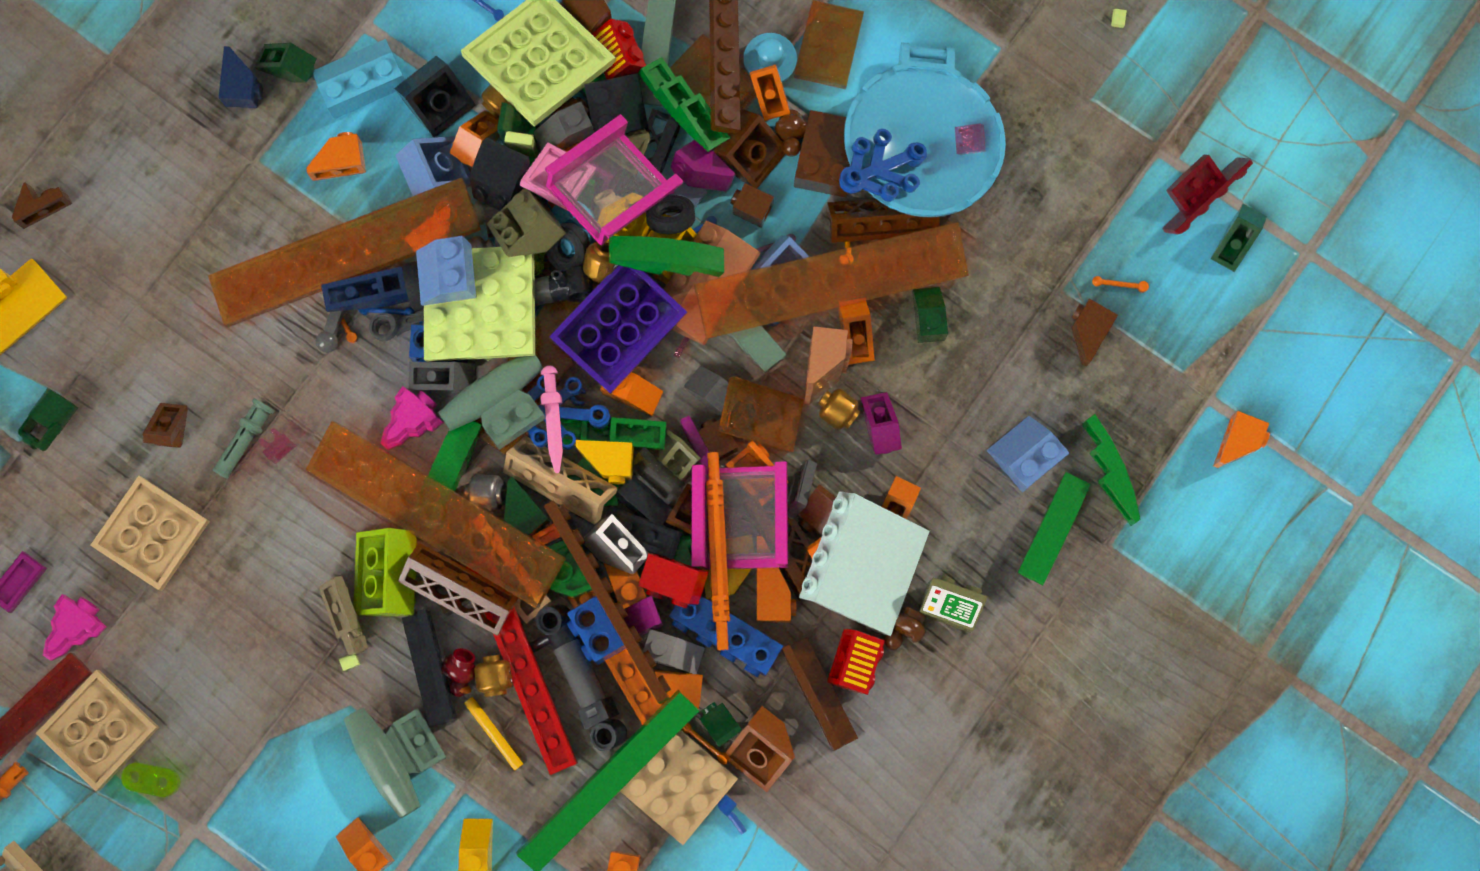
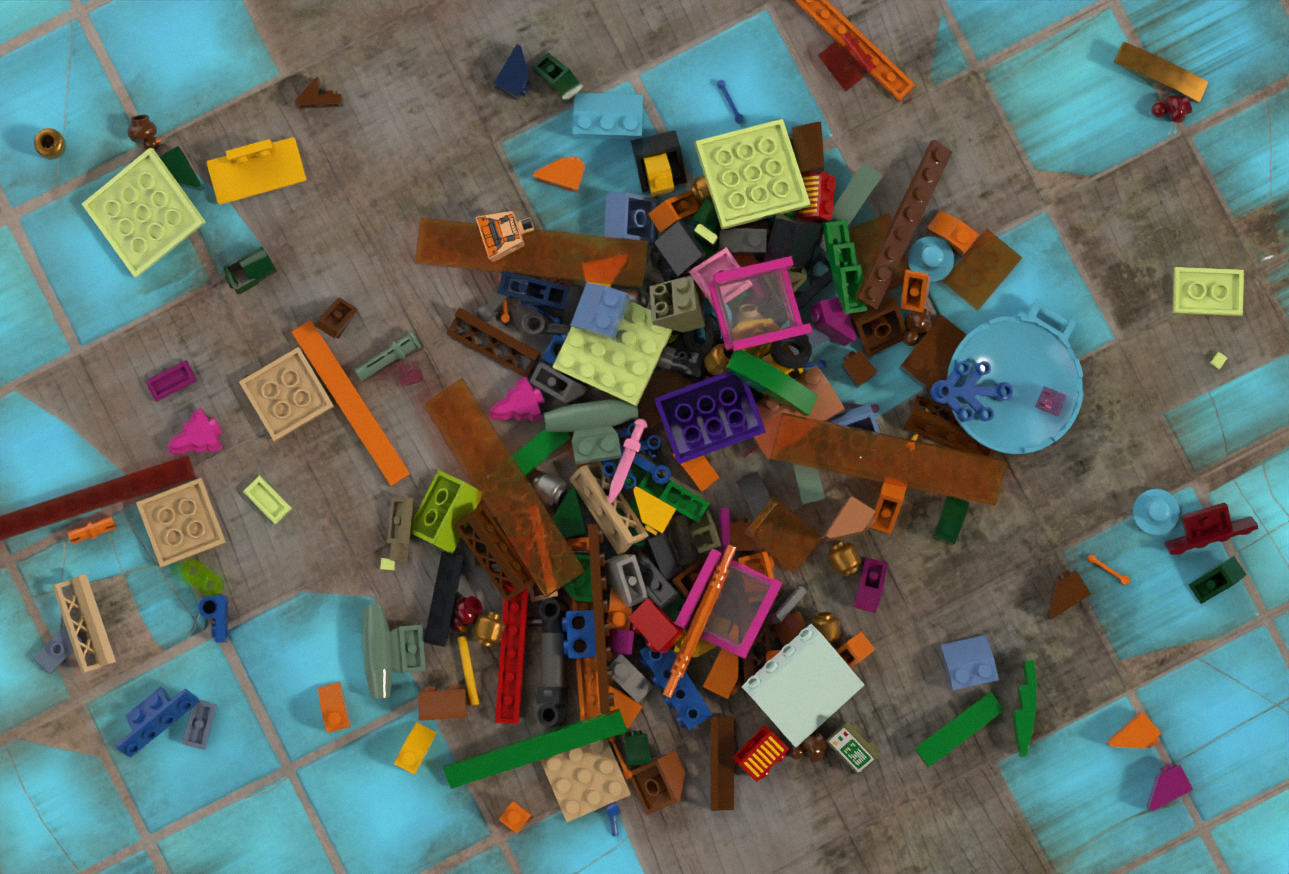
camera: 25 degrees right, 5 degrees up
none -> blue plate [198,596,228,643]
none -> yellowish green tile [243,475,292,525]
none -> orange tile [292,320,411,487]
none -> dark orange slope [418,685,468,721]
none -> reddish brown fence [446,307,540,377]
none -> torso [476,211,534,262]
none -> yellow slope [644,153,674,198]
none -> pearl gold head [809,612,841,646]
none -> orange slope [926,210,979,256]
none -> medium azure plate [1132,489,1180,535]
none -> magenta slope [1146,763,1193,811]

